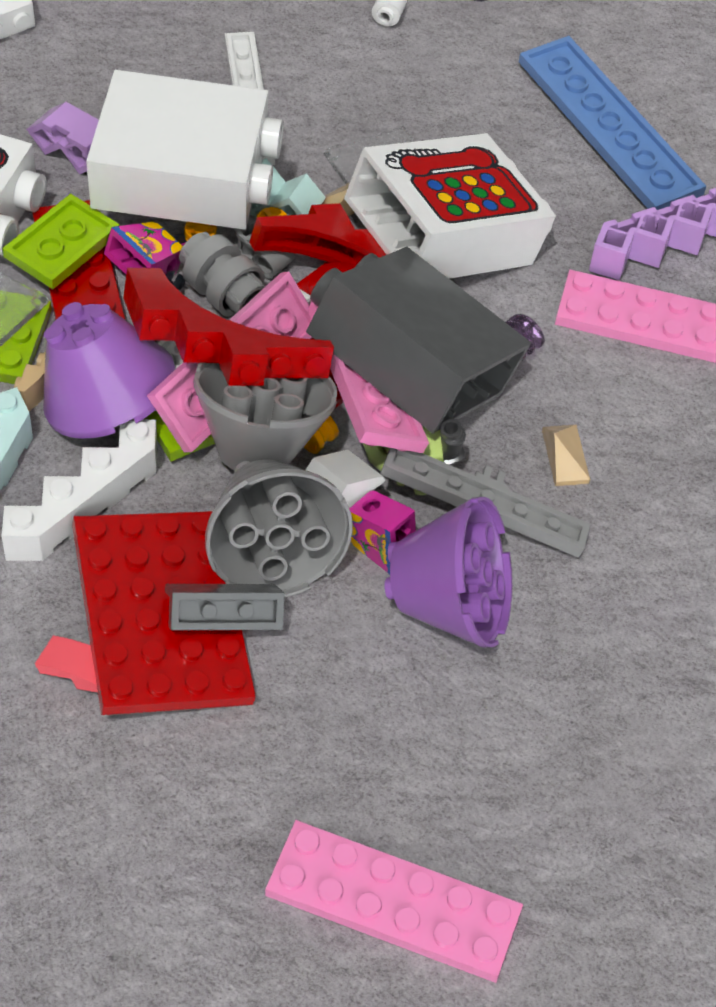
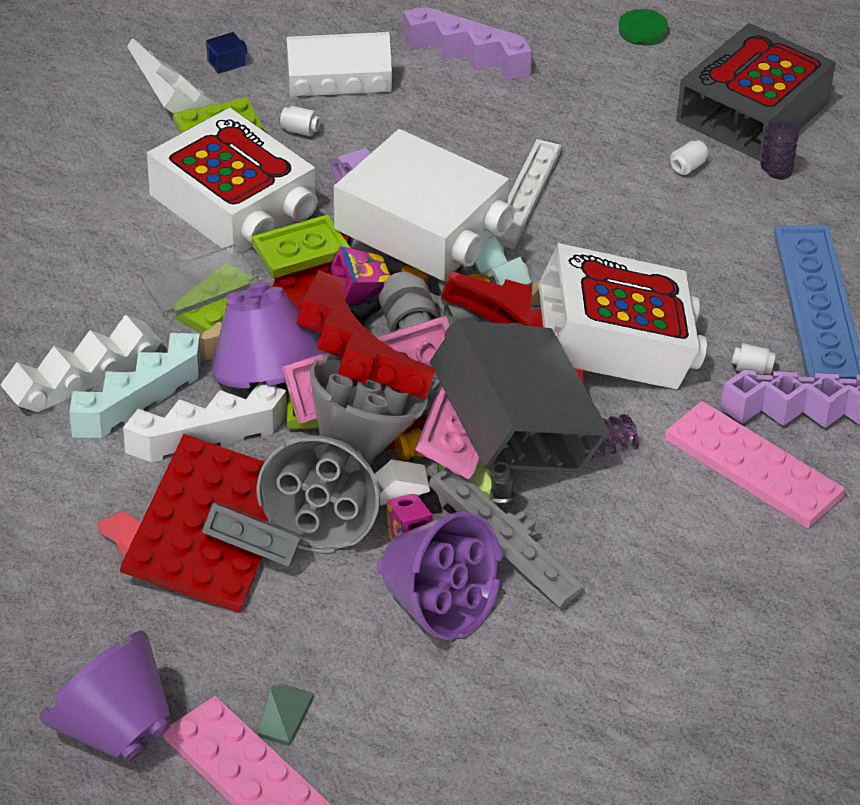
camera: 30 degrees right, 10 degrees down
tan slope [542,424,590,486] -> none
none -> medium lavender cone [39,631,171,761]
none -> sand green slope [258,684,313,746]
none -> white brick [731,343,776,375]

